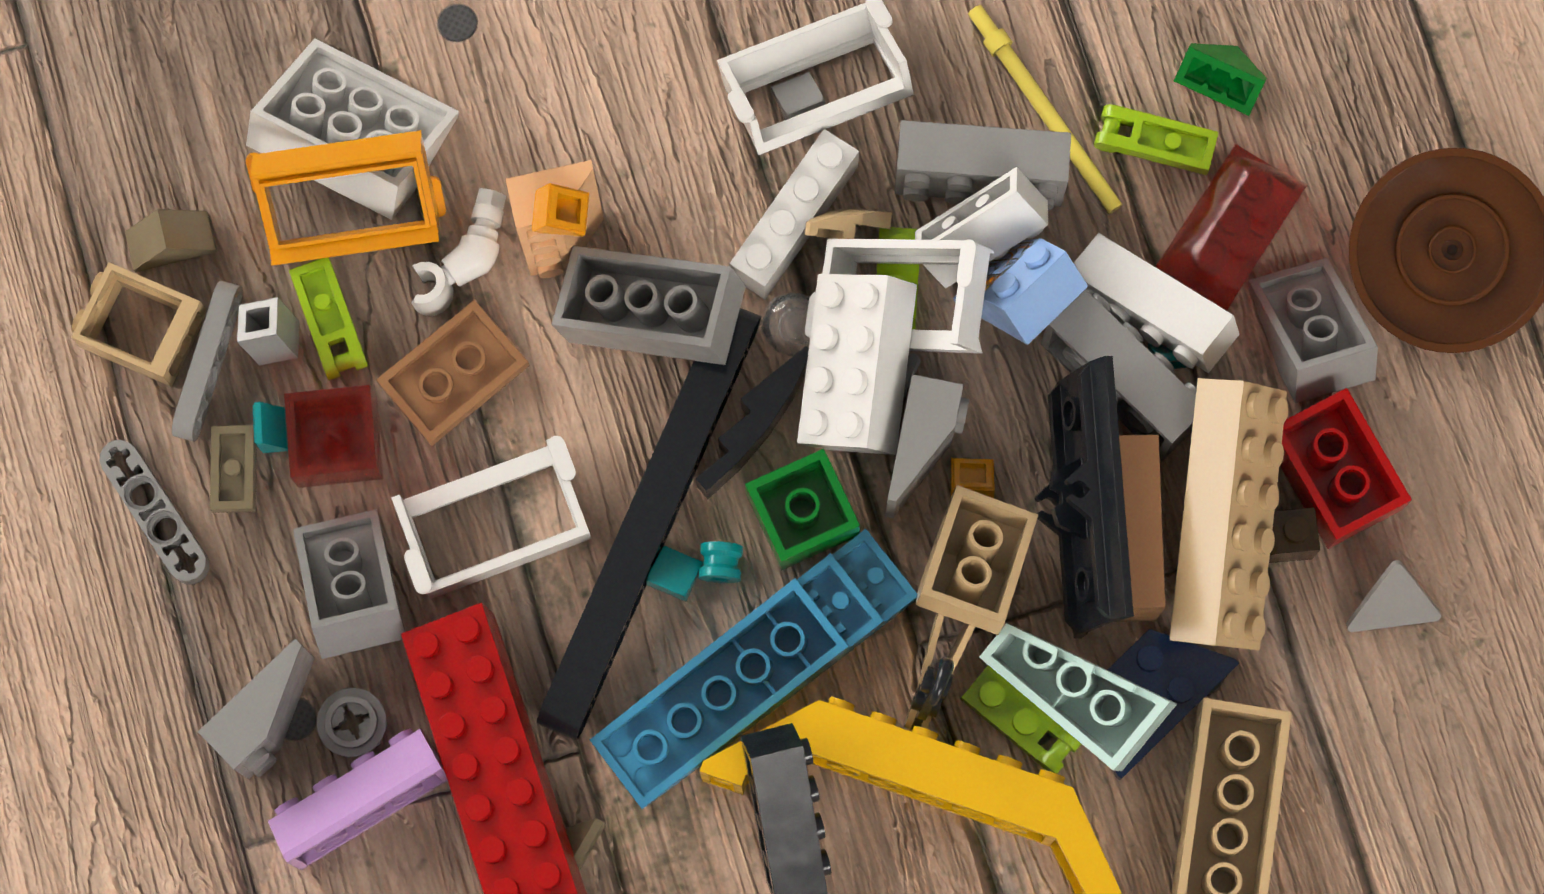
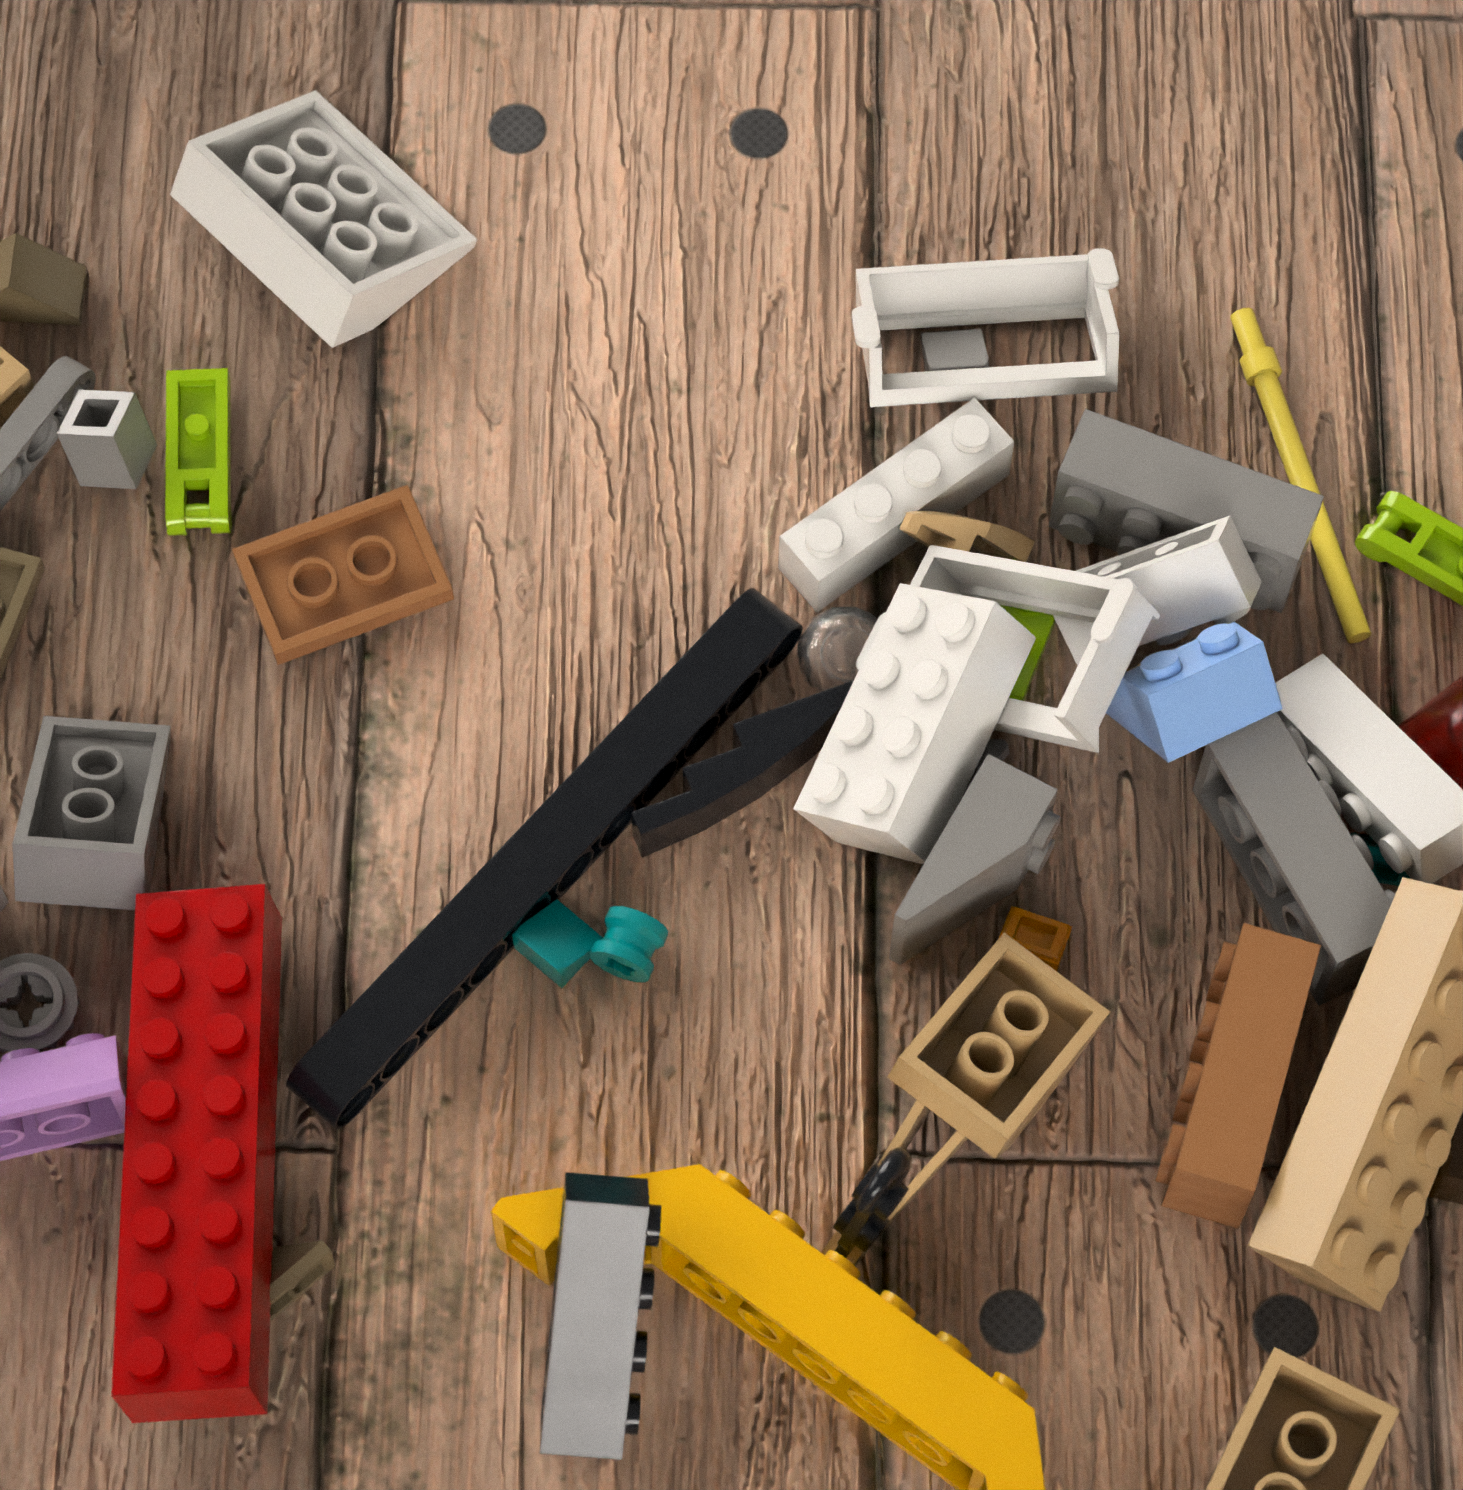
camera: 15 degrees right, 10 degrees down
light orange piece [246,130,446,266] -> none
teal slope [252,402,294,453] -> none
clear red brick [284,385,383,488] -> none
white piece [391,436,592,599] -> none
white piece [411,188,506,316] -> none
light nougat slope [505,160,604,278] -> none
light orange slope [532,183,589,236] -> none
light grey brick [552,246,746,365] -> none
dark azure slope [589,528,917,809] -> none
green brick [745,448,860,571] -> none
lime plate [960,665,1082,774] -> none
light aqua wedge [979,623,1177,771] -> none
black hinge [1034,356,1134,639] -> none
dark blue wing [1107,629,1239,781] -> none

